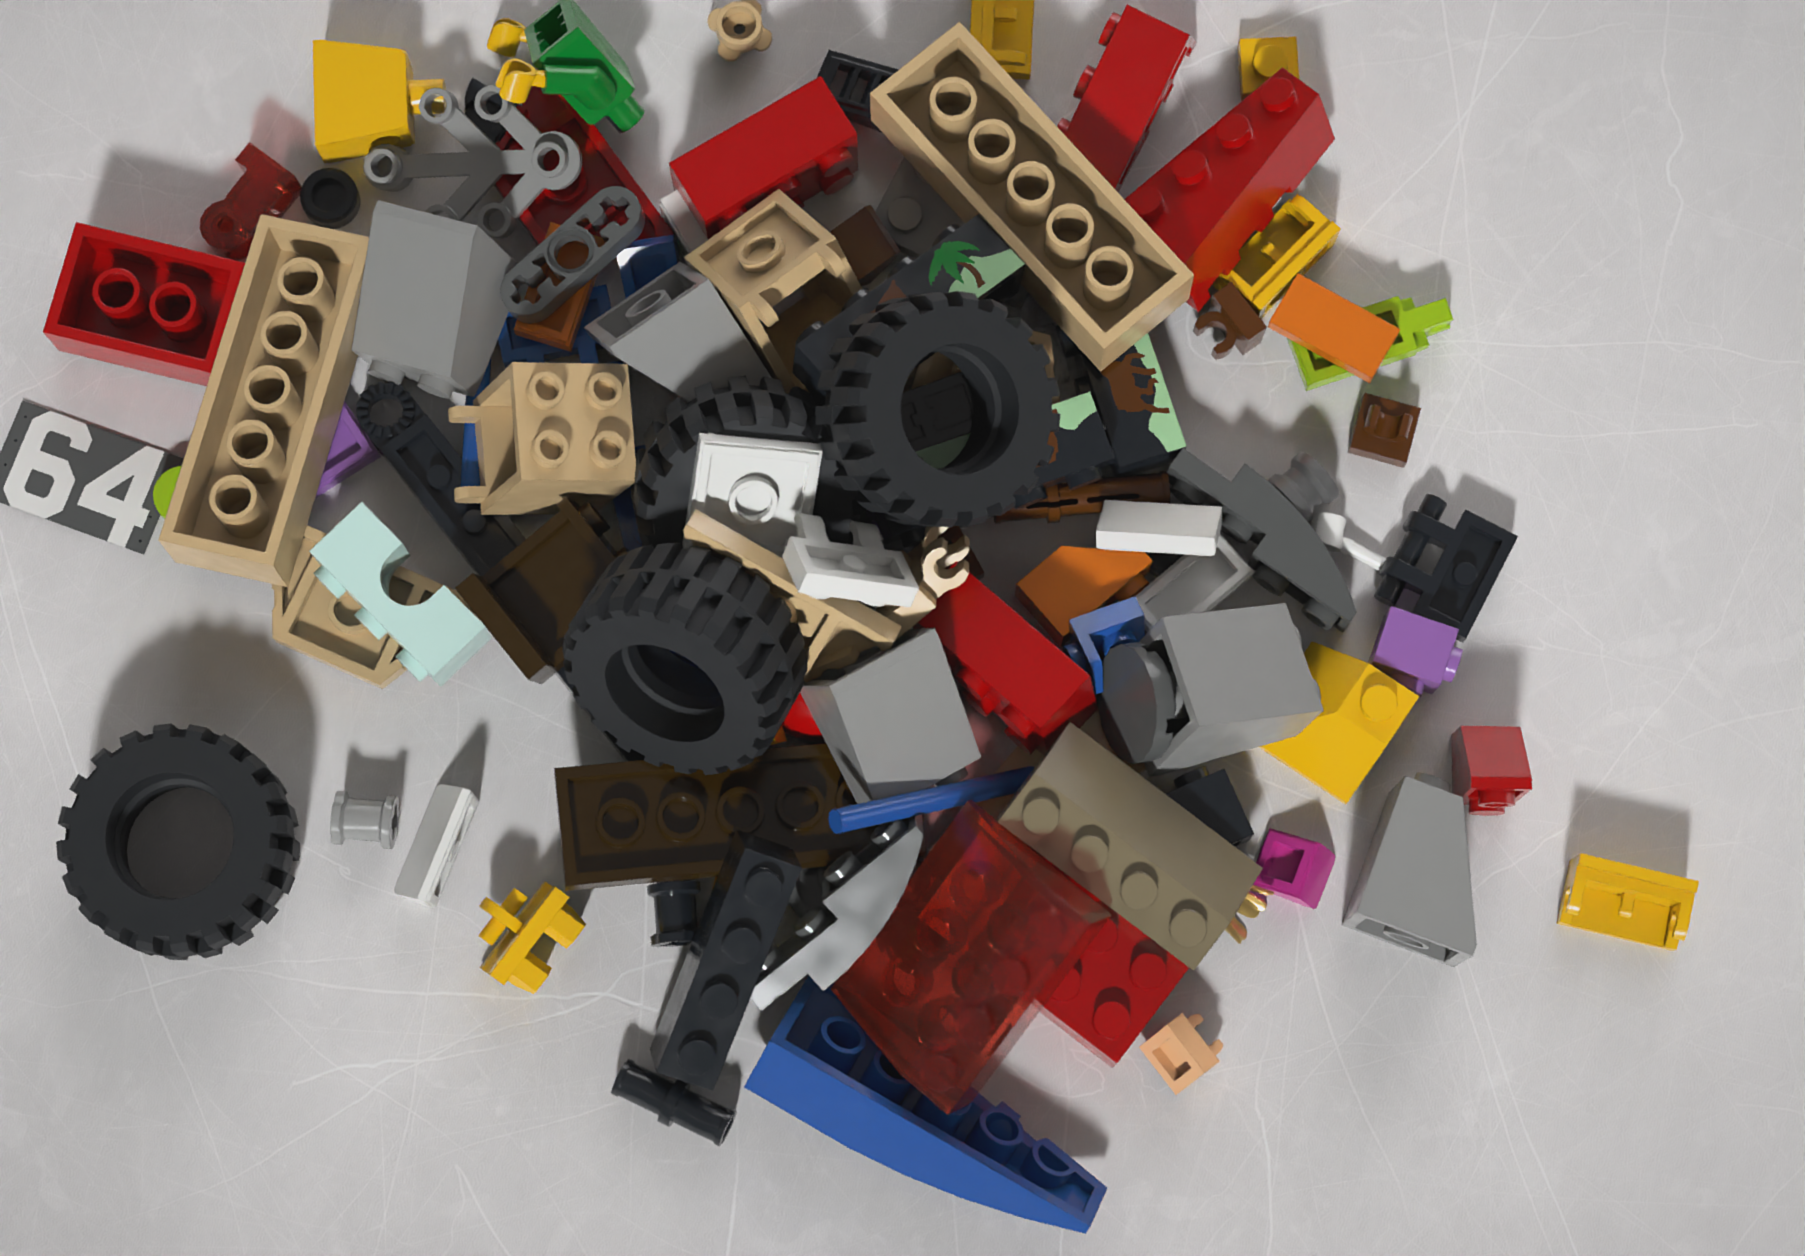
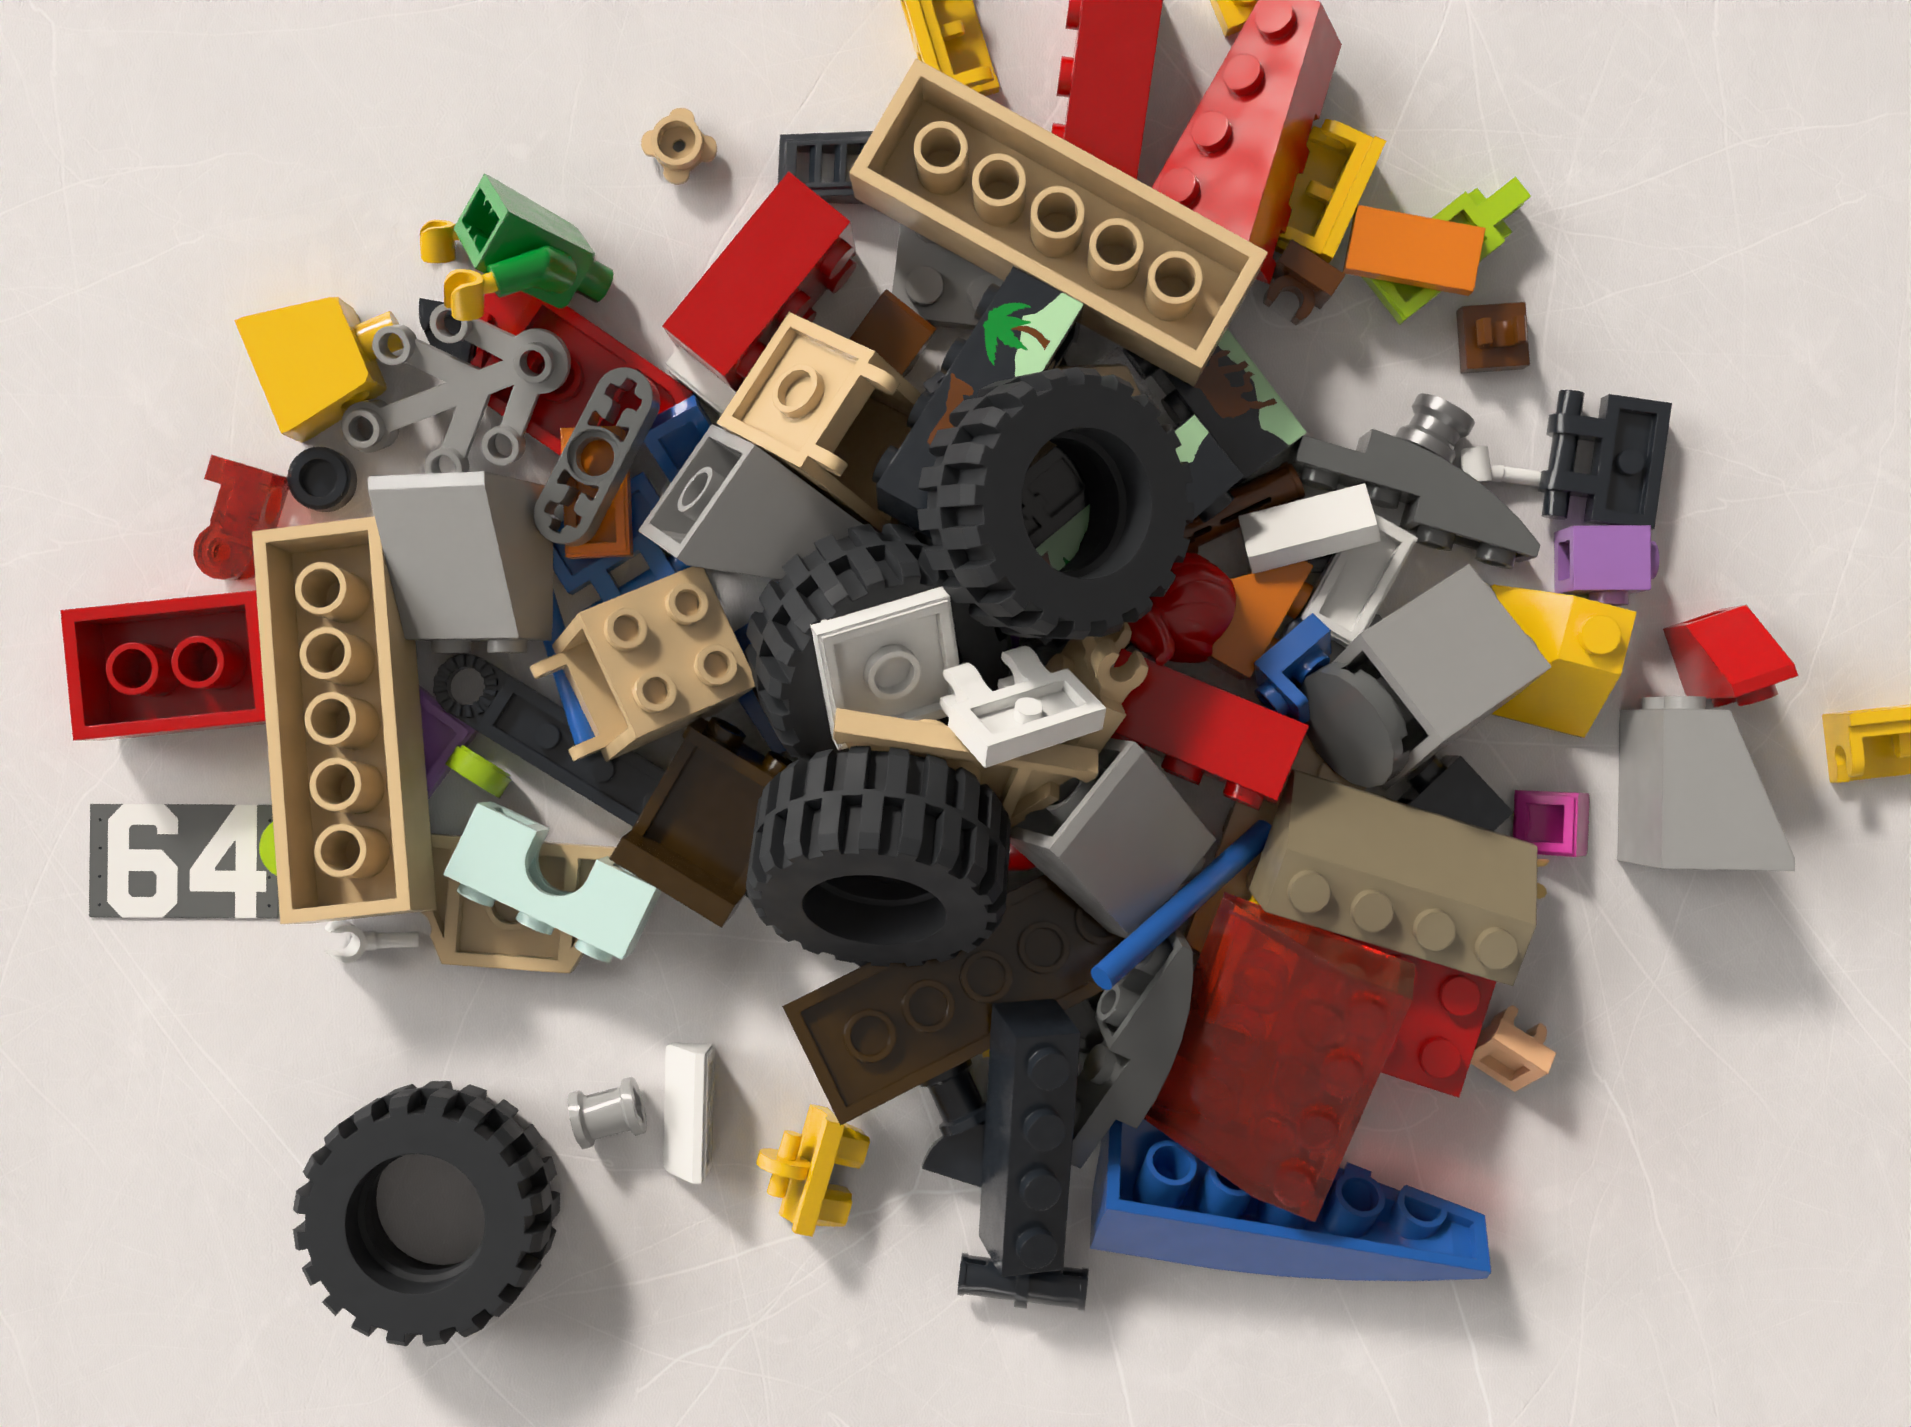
camera: 15 degrees left, 10 degrees up
none -> white hand [325,920,419,963]
none -> lime tile [445,745,512,799]
none -> black tile [922,1121,985,1187]
none -> red hair [1127,553,1236,666]

